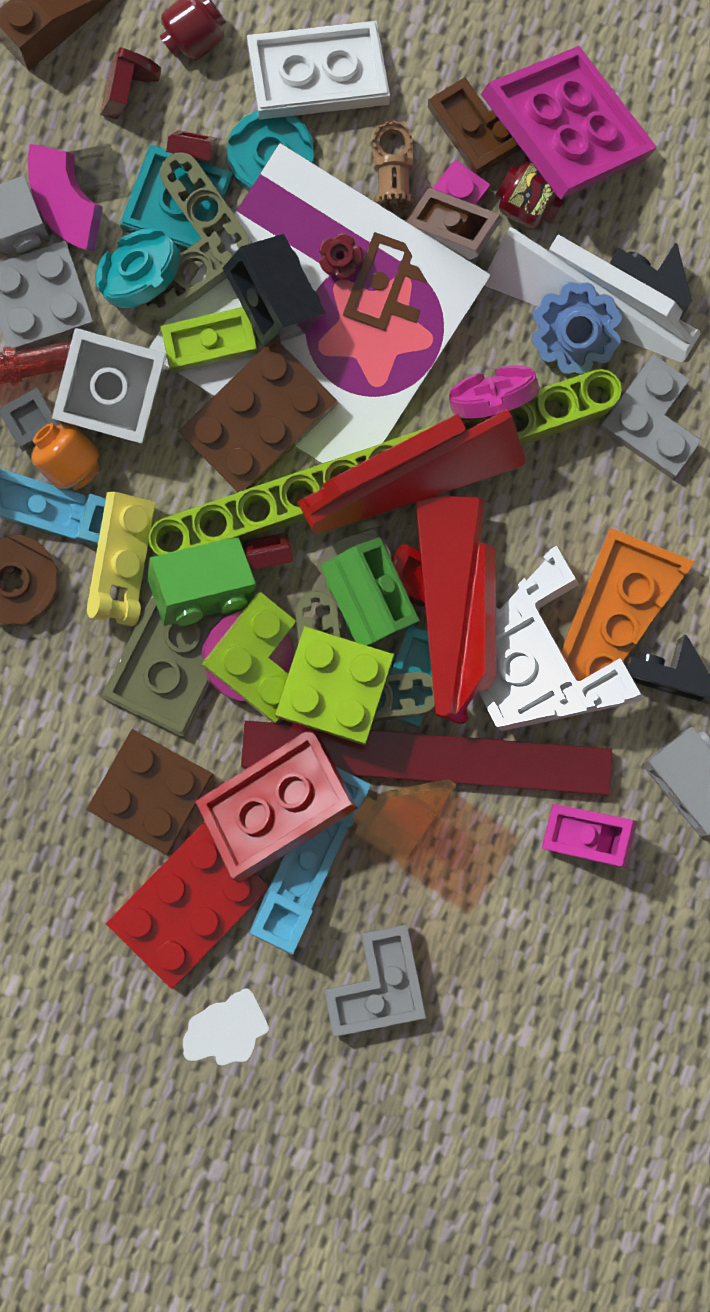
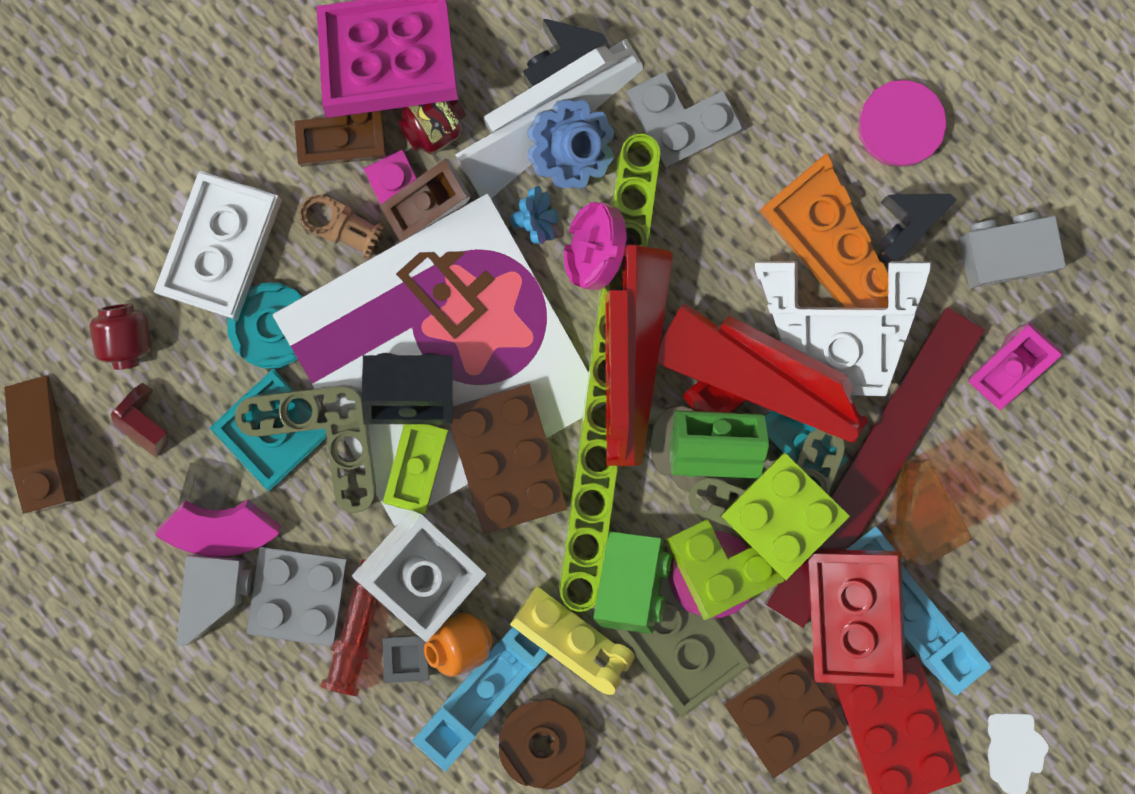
camera: 60 degrees left, 5 degrees up
teal tile [95,228,180,308] -> none
dark red tile [166,130,219,161] -> none
dark red tile [243,533,294,570] -> none
dark red plate [319,233,363,278] -> none
light grey plate [324,924,426,1037] -> none
none -> dark azure plant [511,186,558,244]

